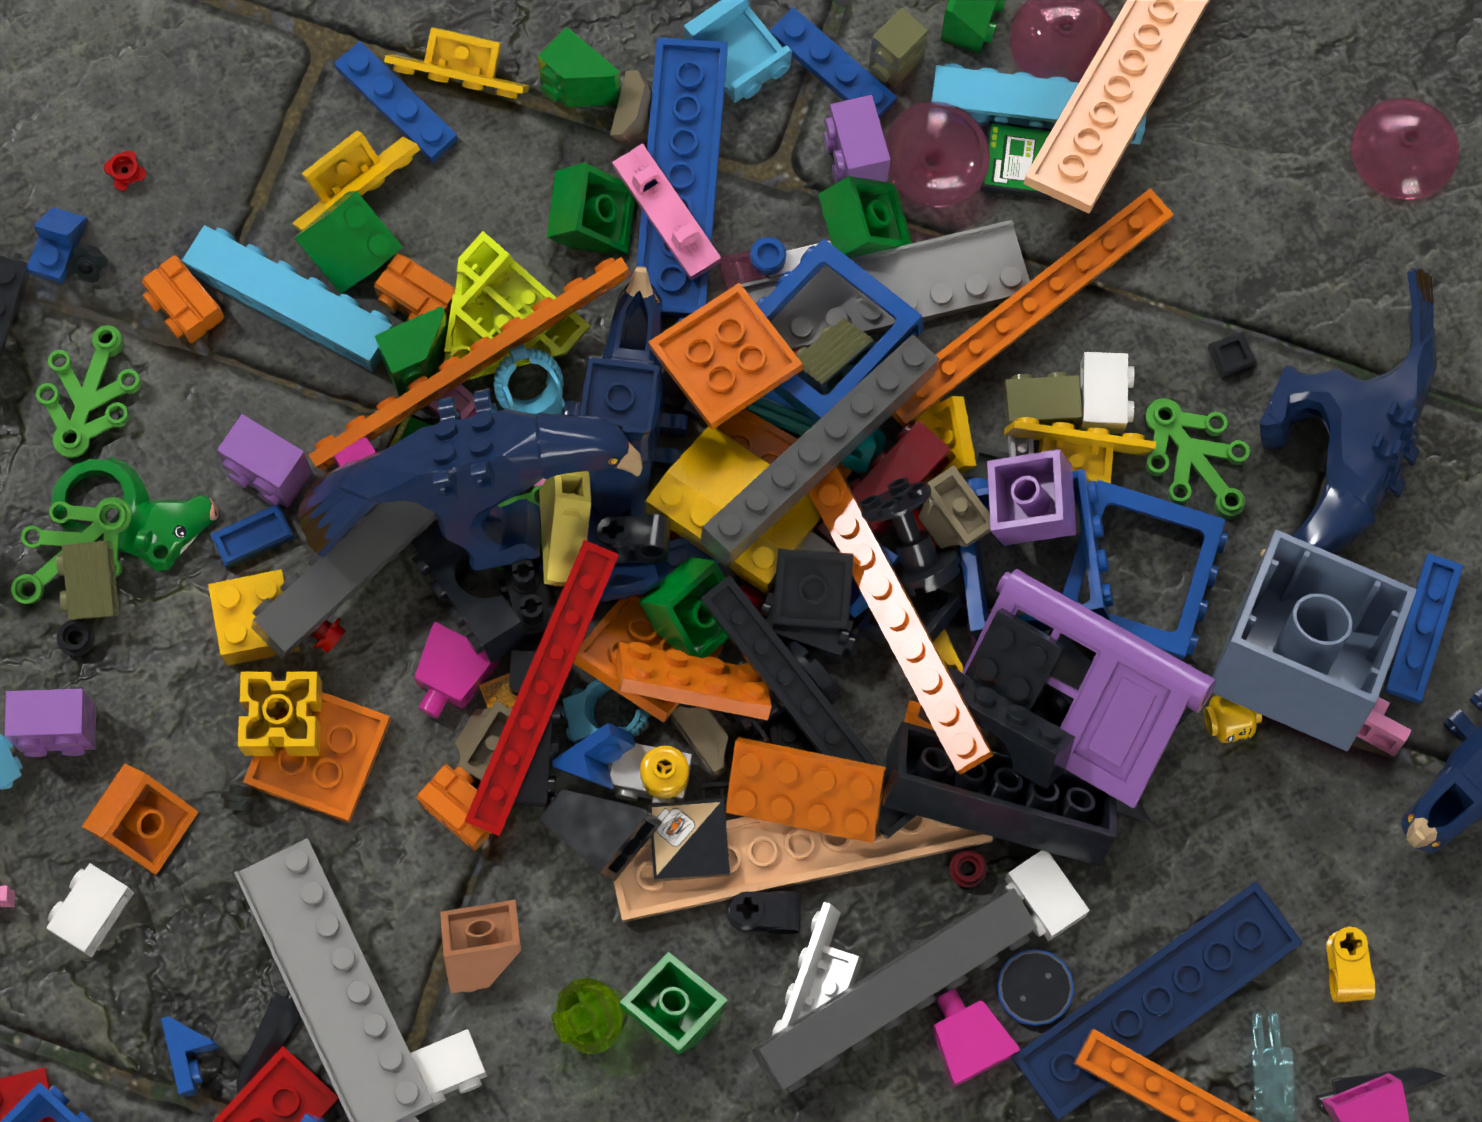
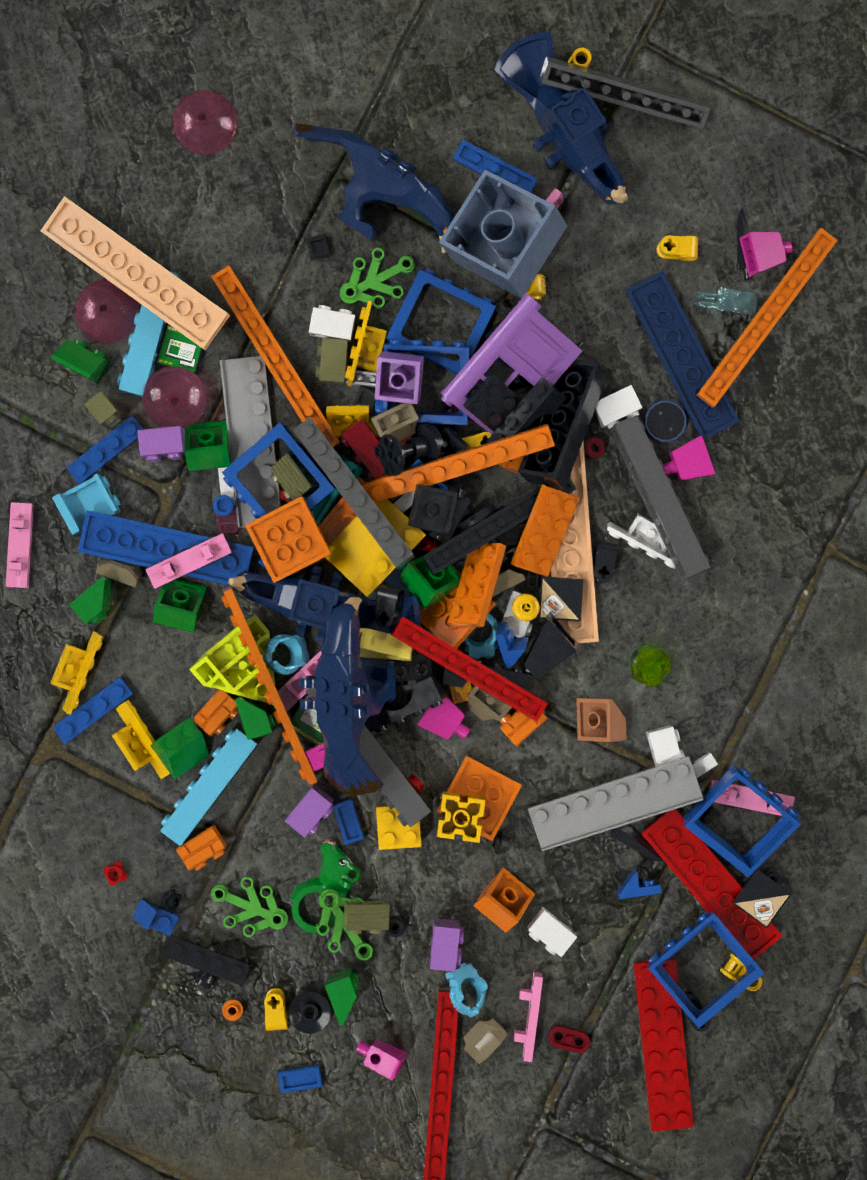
camera: 80 degrees left, 15 degrees up
green slope [619,952,727,1054] -> none

